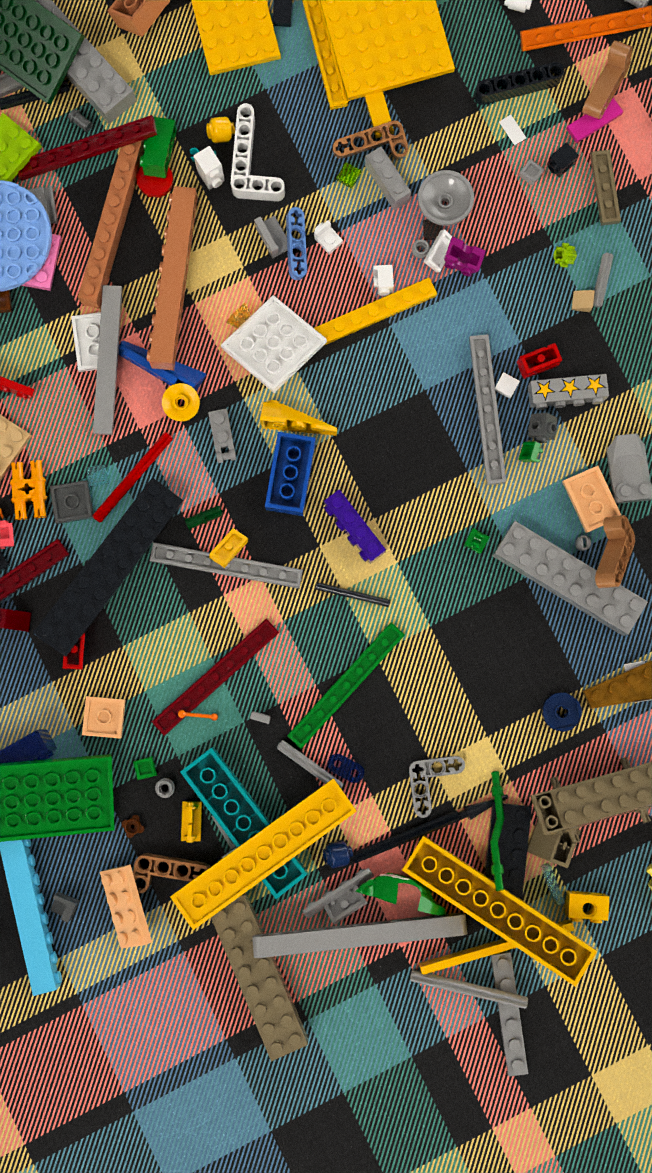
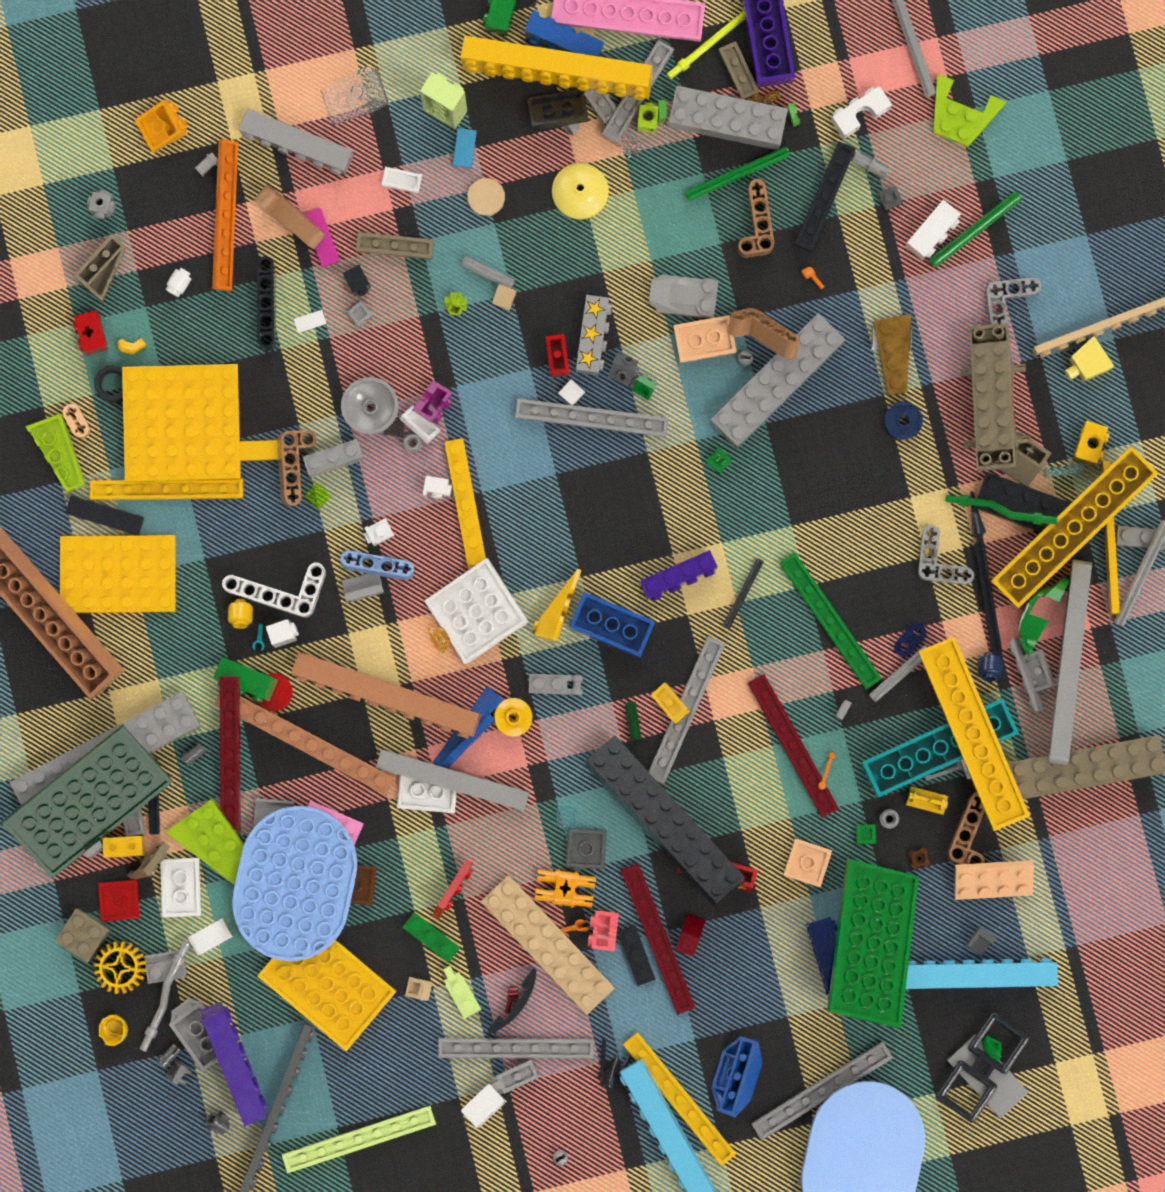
camera: 80 degrees left, 0 degrees up
red axle [92,432,173,523] -> none

